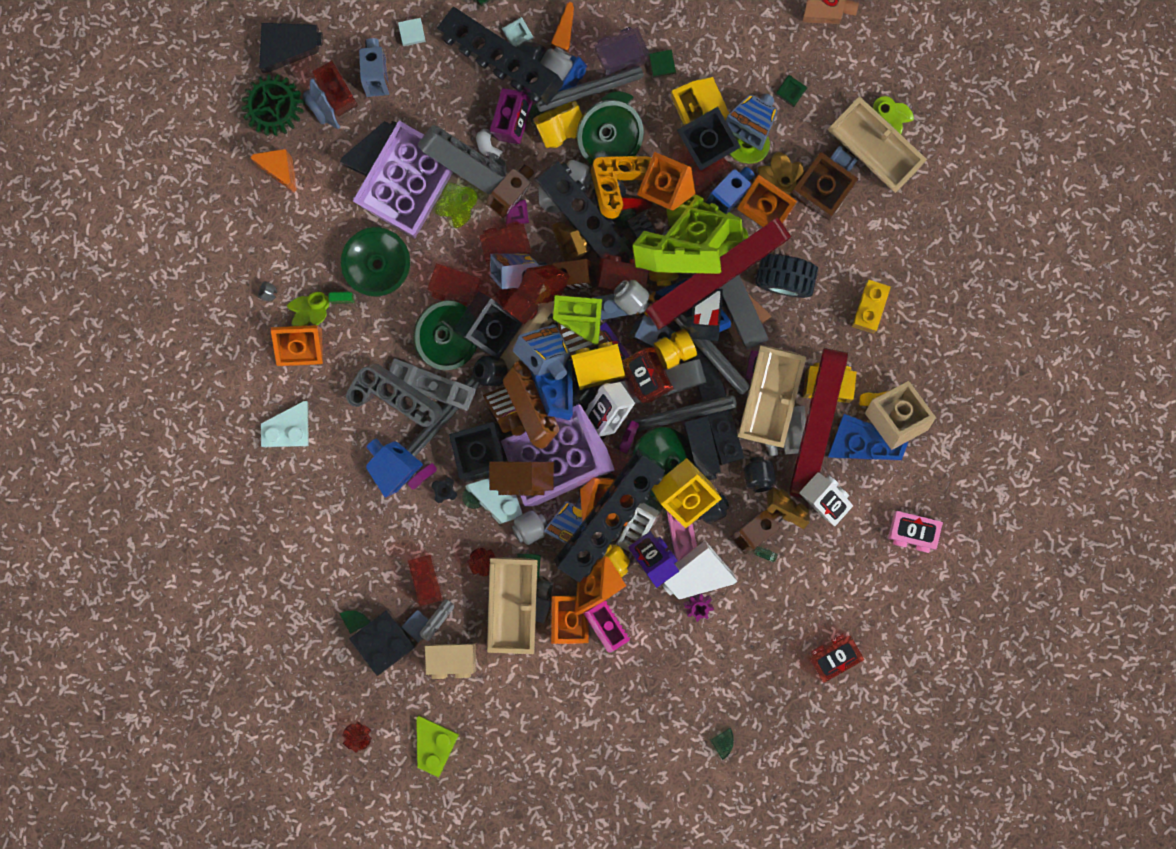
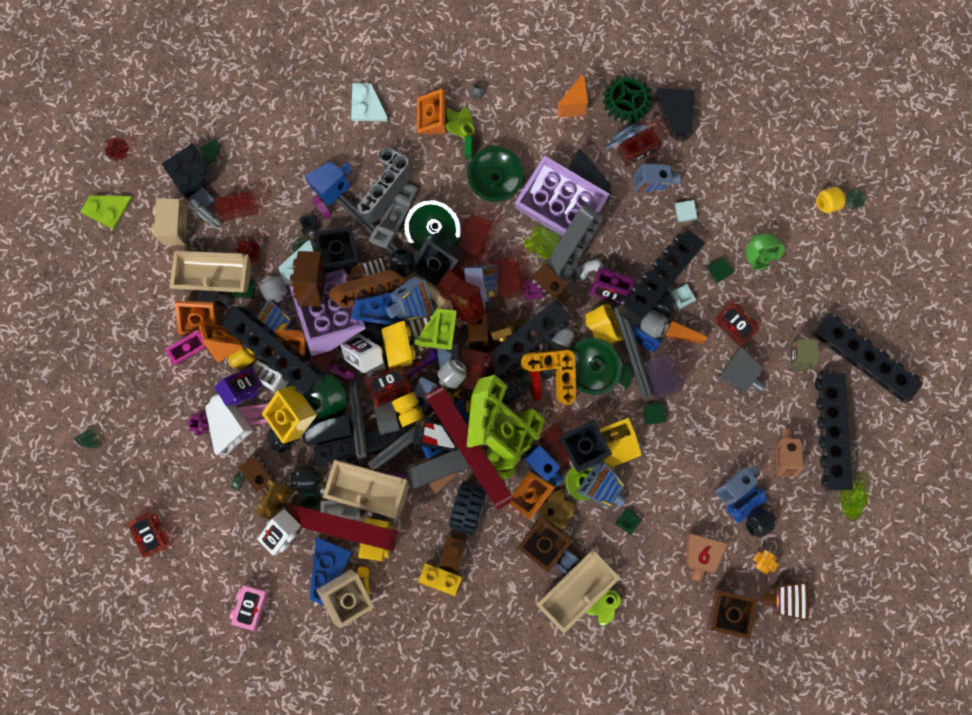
camera: 85 degrees right, 5 degrees down
orange slope [637,152,695,211] -> none
none -> tile [301,490,321,509]
none -> reddish brown torso [440,532,468,573]

